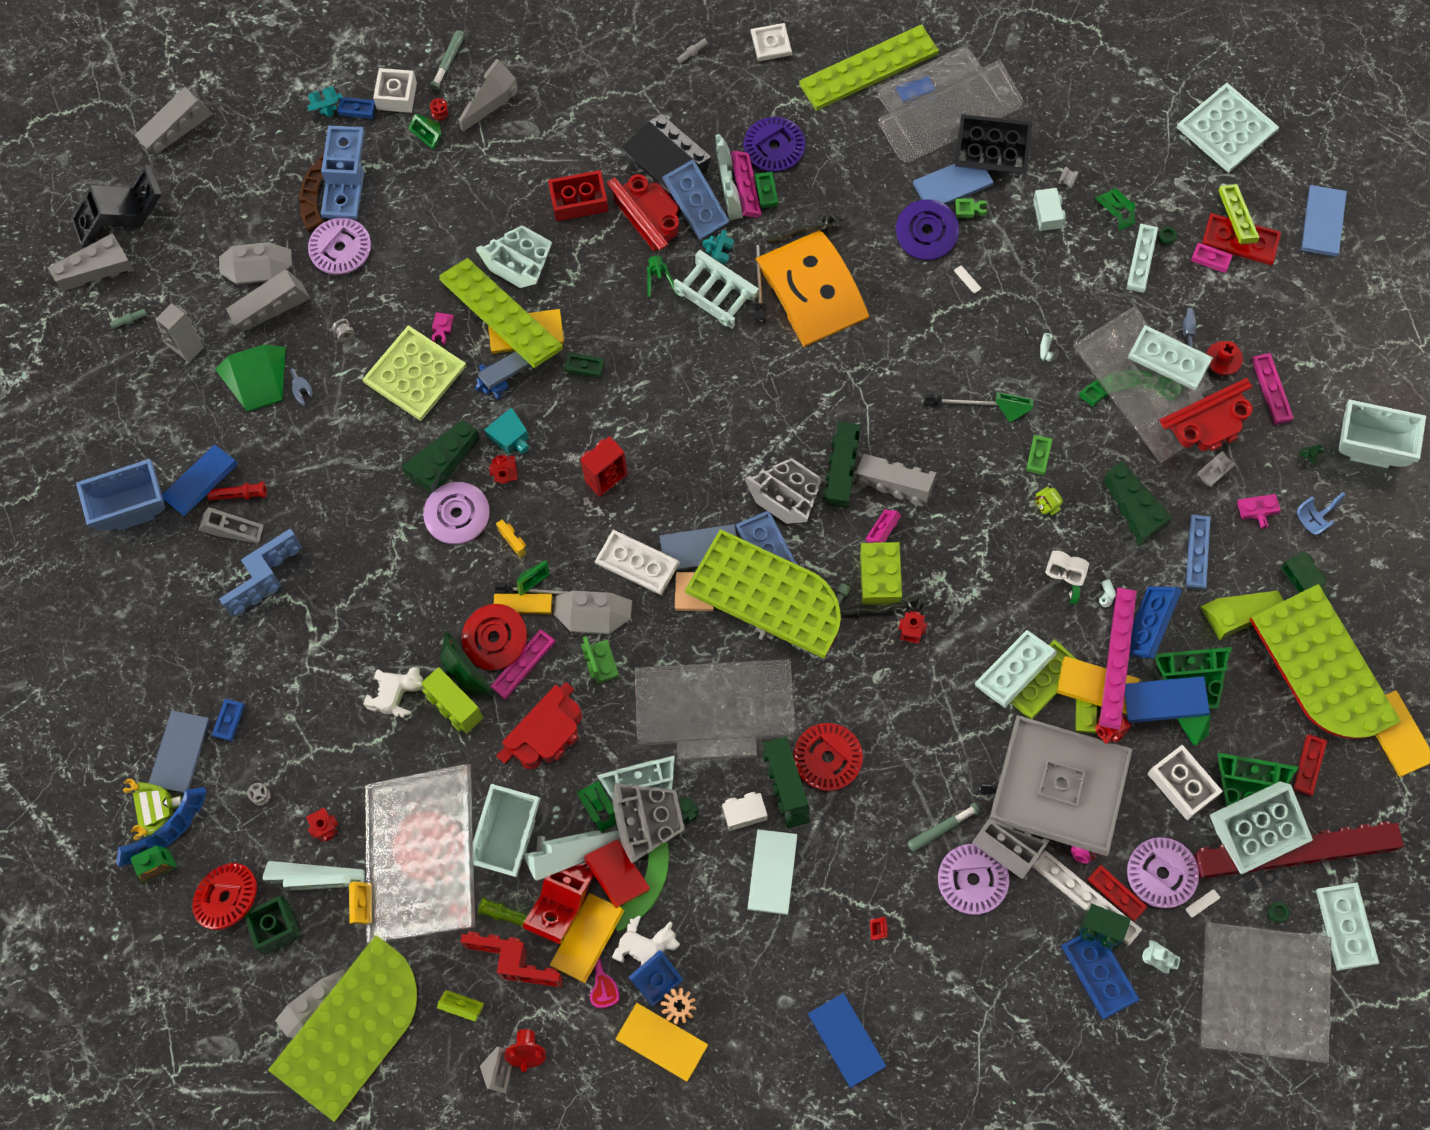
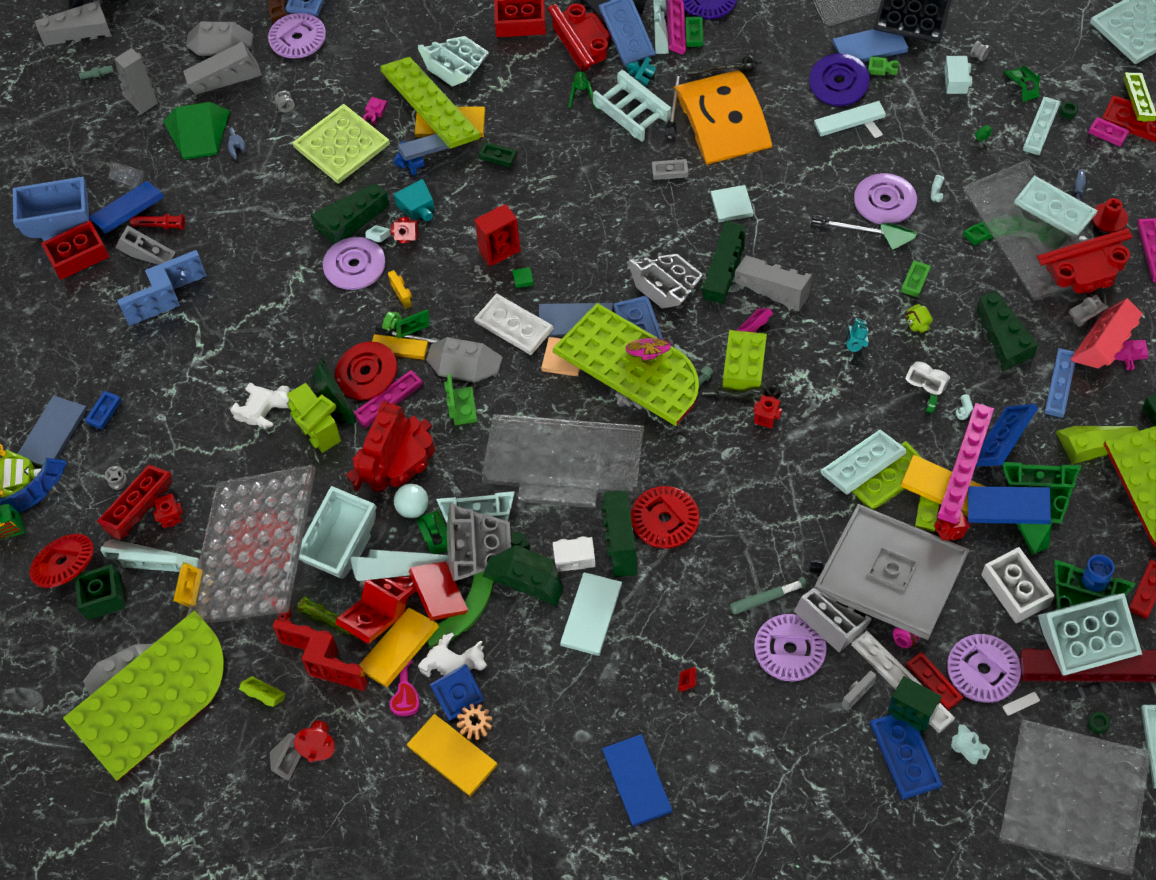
camera: 10 degrees right, 10 degrees down
none -> red brick [41,220,109,280]
none -> red slope [97,465,172,540]
none -> clear plate [108,161,144,188]
none -> lime tile [295,394,336,434]
none -> red brick [353,401,411,491]
none -> light aqua plate [366,225,391,242]
none -> bright green plate [382,311,402,331]
none -> light aqua piece [394,484,428,518]
none -> dark green wedge [482,545,564,606]
none -> green tile [512,267,534,288]
none -> shield [626,338,671,360]
none -> light grey plate [652,159,688,180]
none -> light aqua tile [711,185,754,223]
none -> light aqua tile [814,101,886,137]
none -> light grey plate [841,671,876,710]
none -> teal hips [846,318,869,352]
none -> lavender piece [854,173,917,224]
none -> green tile [975,125,993,142]
none -> coral slope [1070,298,1143,368]
none -> blue wheel [1081,554,1115,592]

